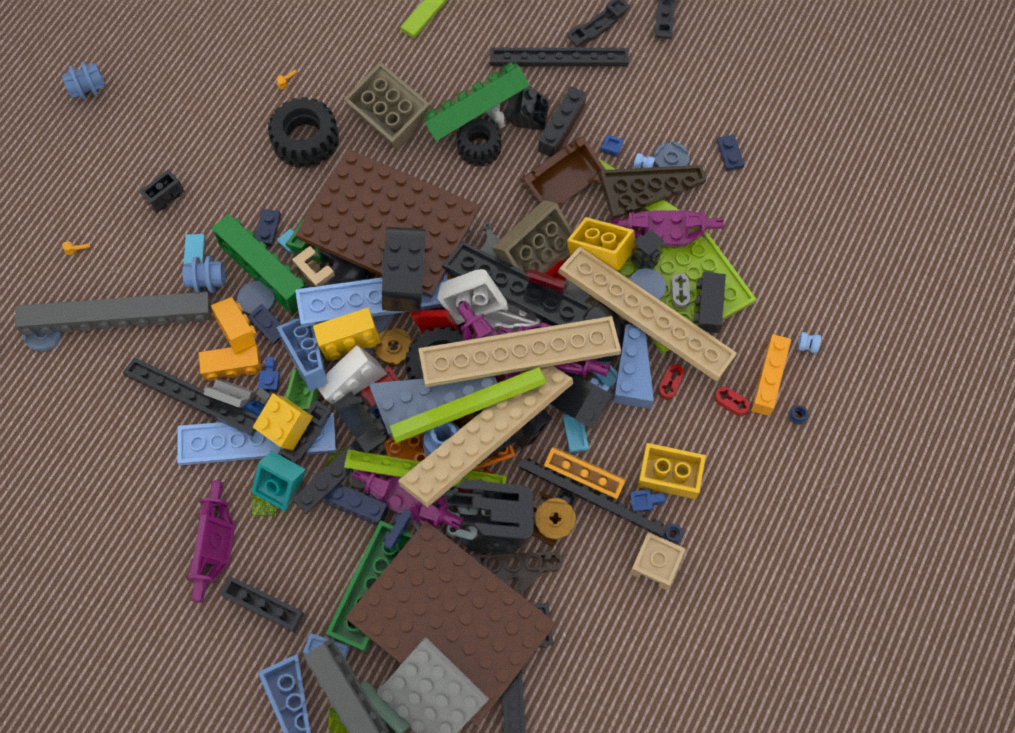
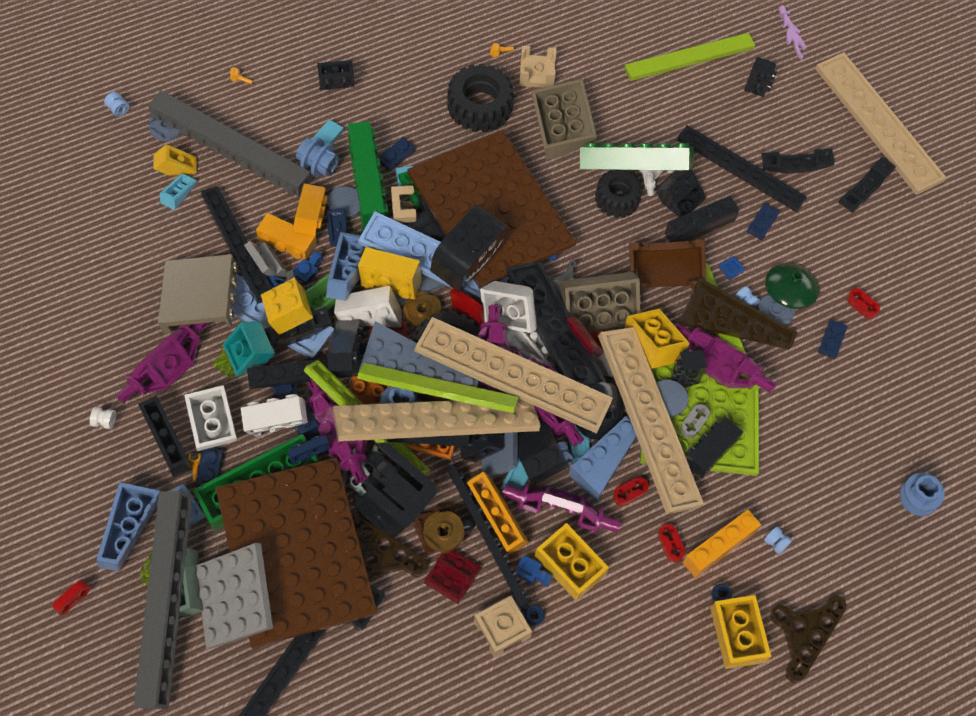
camera: 30 degrees right, 5 degrees down
none -> white wheel [90,407,116,430]
none -> yellow slope [153,144,197,175]
none -> dark tan panel [158,254,239,334]
none -> medium azure slope [160,173,197,210]
none -> white brick [184,385,237,451]
none -> light orange hand [188,453,201,483]
none -> dark blue plate [195,449,224,488]
none -> white wedge [241,394,308,437]
none -> dark red slope [424,550,482,605]
none -> sand blue tile [482,432,518,477]
none -> magenta plate [502,483,622,534]
none -> tan panel [519,46,556,88]
none -> yellow brick [710,595,771,669]
none -> dark blue plate [747,203,780,240]
none -> dark green dish [765,263,820,309]
none -> dark brown beam [770,596,847,683]
none -> red beam [847,288,880,319]
none -> medium blue piece [899,473,945,516]

